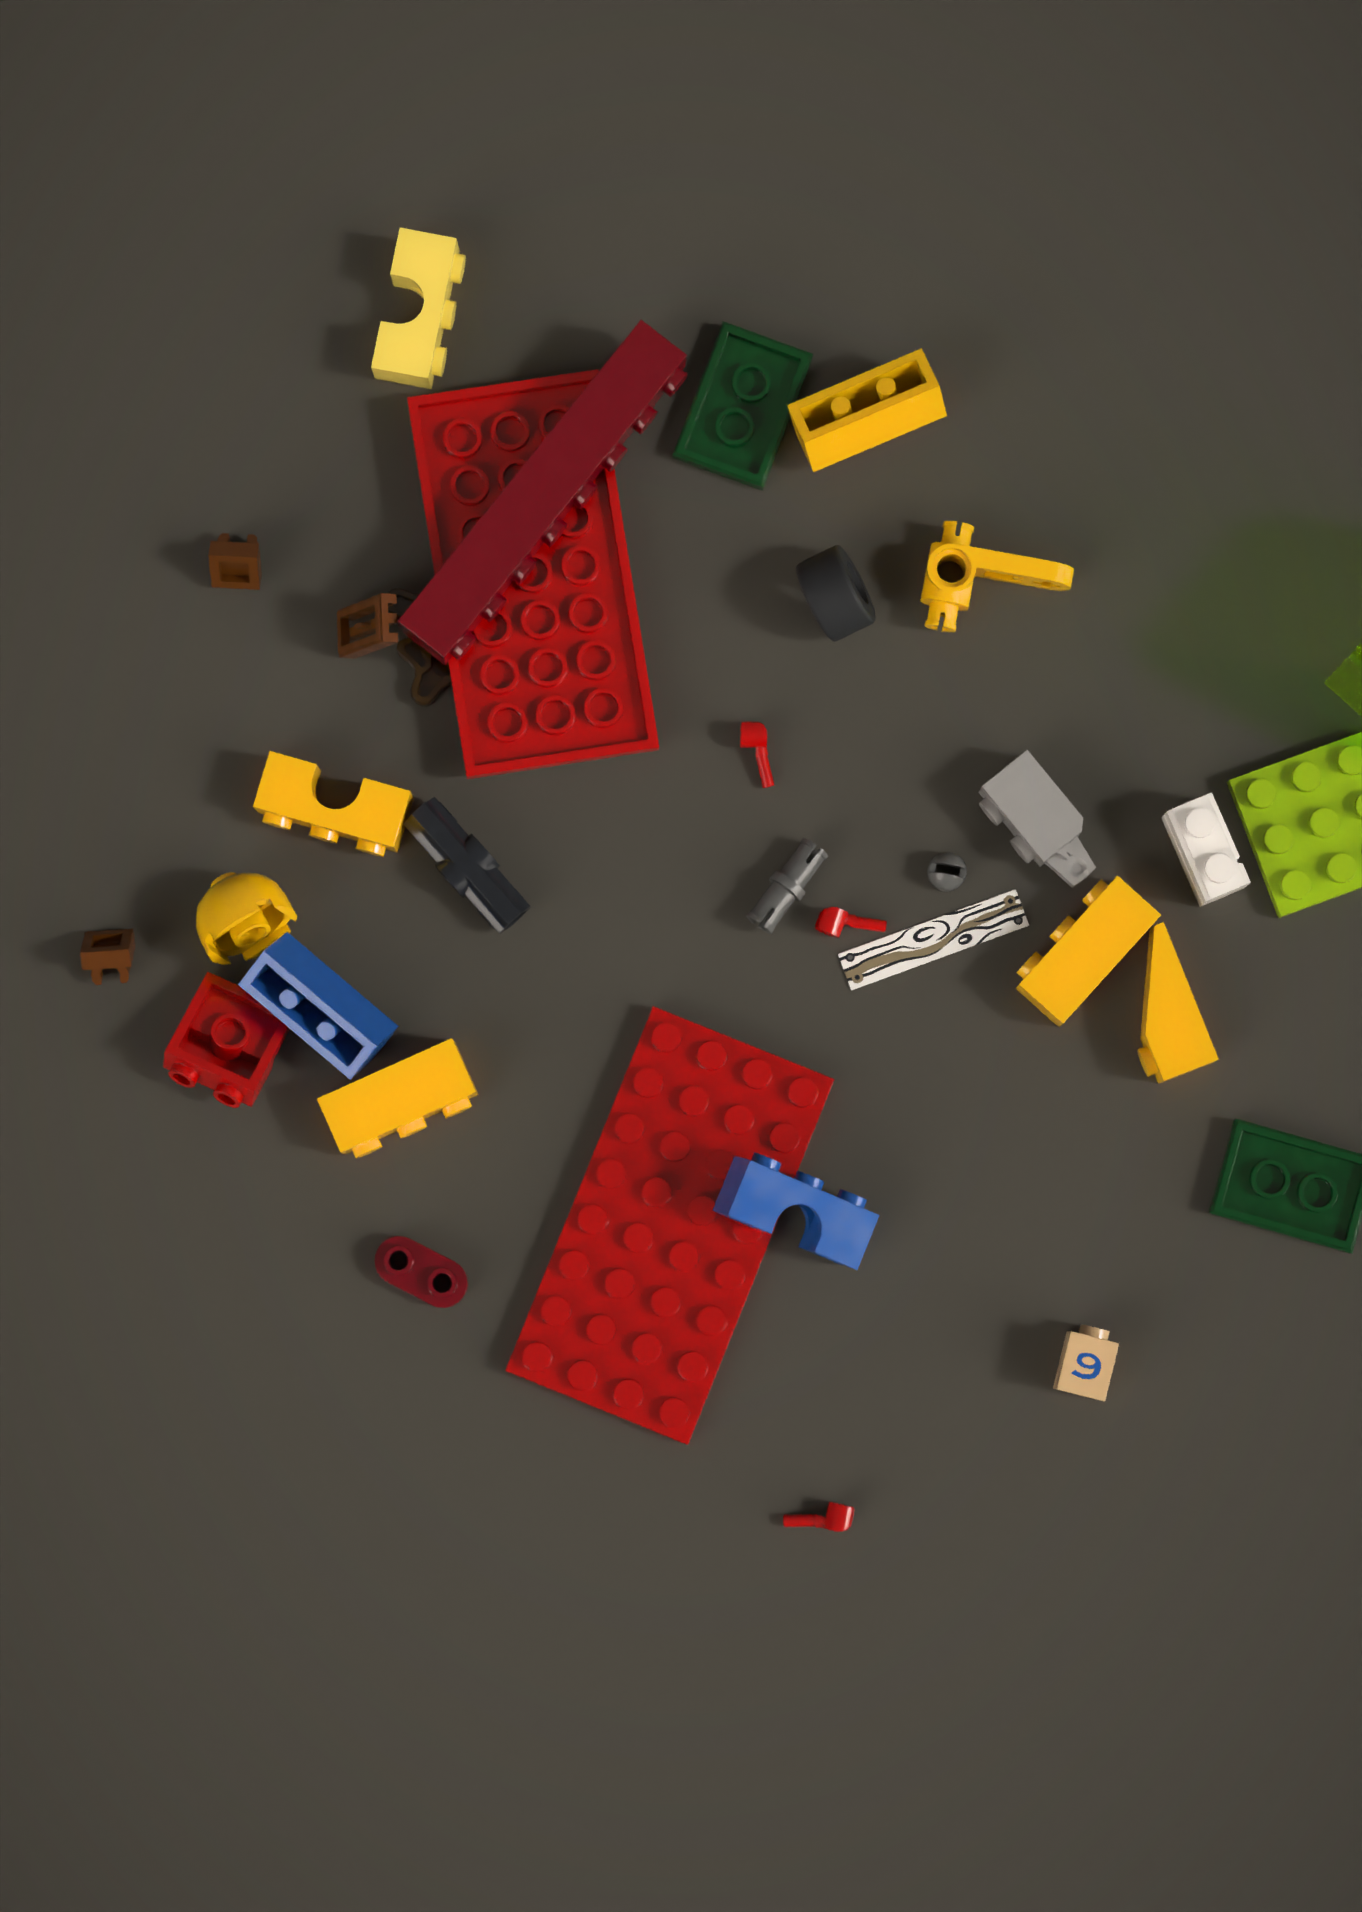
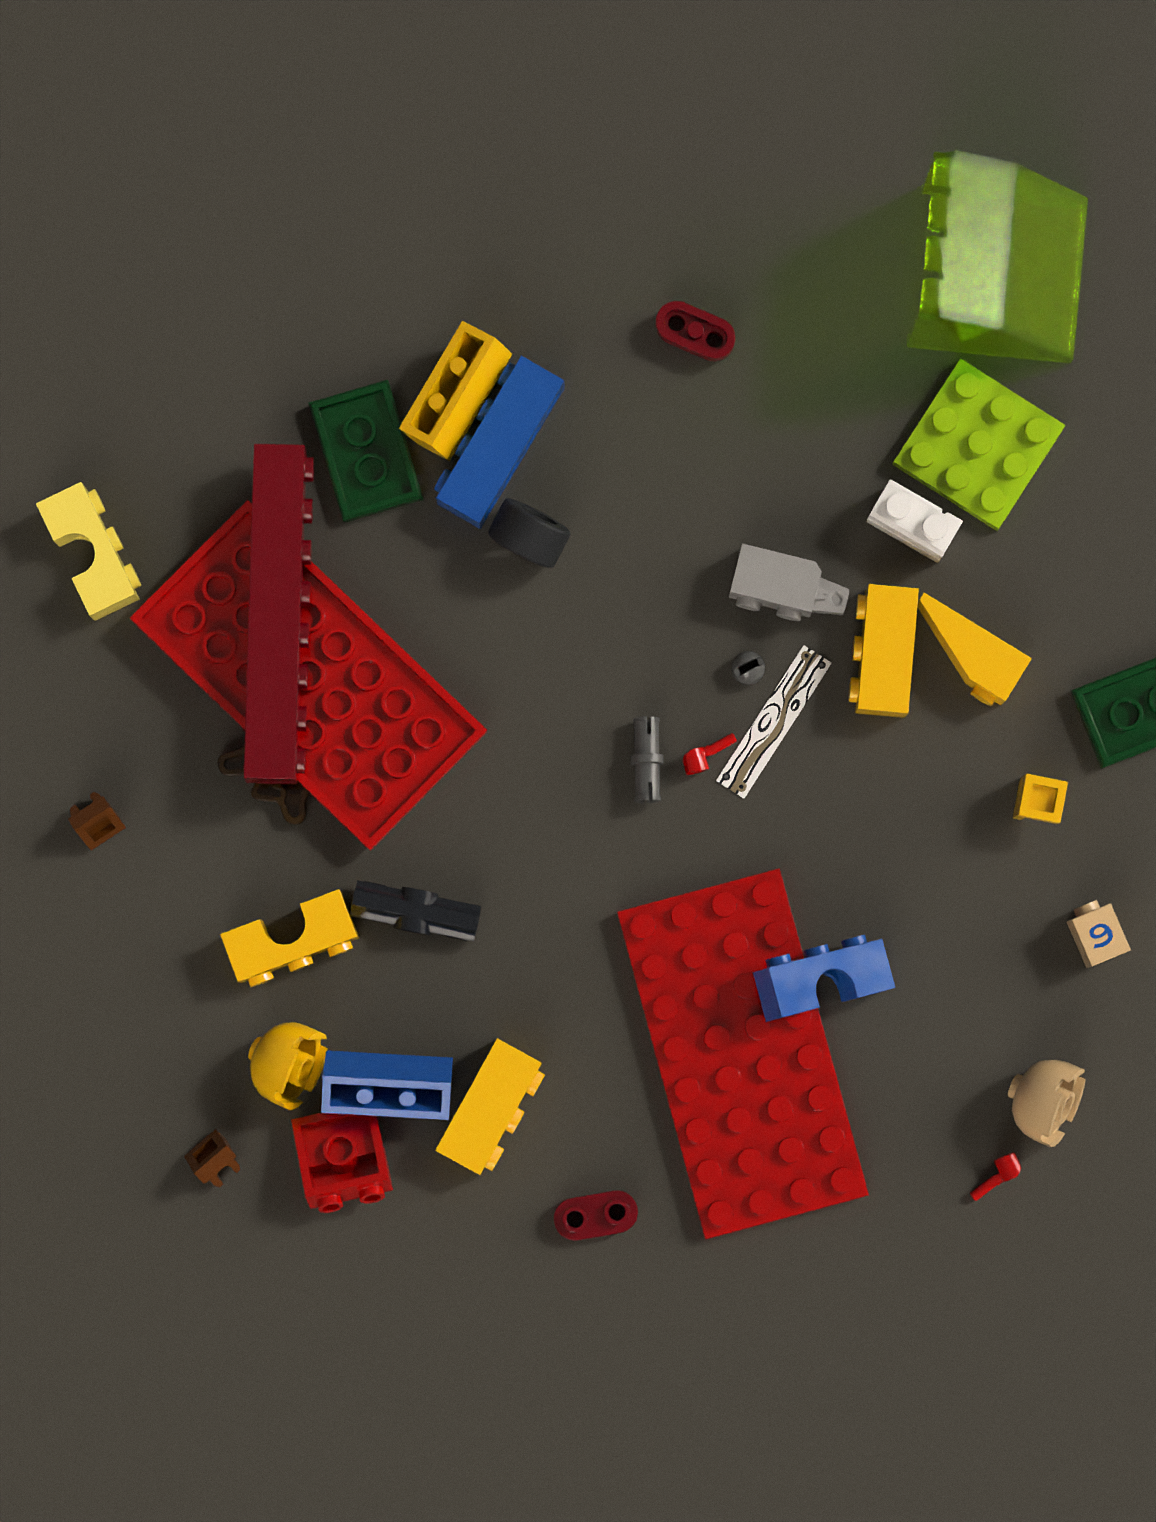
camera: 40 degrees left, 0 degrees up
reddish brown tile [337,593,398,659] -> none
red hand [740,722,775,788] -> none
yellow piece [920,521,1074,632] -> none
none -> blue brick [434,355,565,530]
none -> dark red plate [656,301,736,362]
none -> tan cylinder [1008,1060,1085,1147]
none -> yellow panel [1013,774,1068,824]

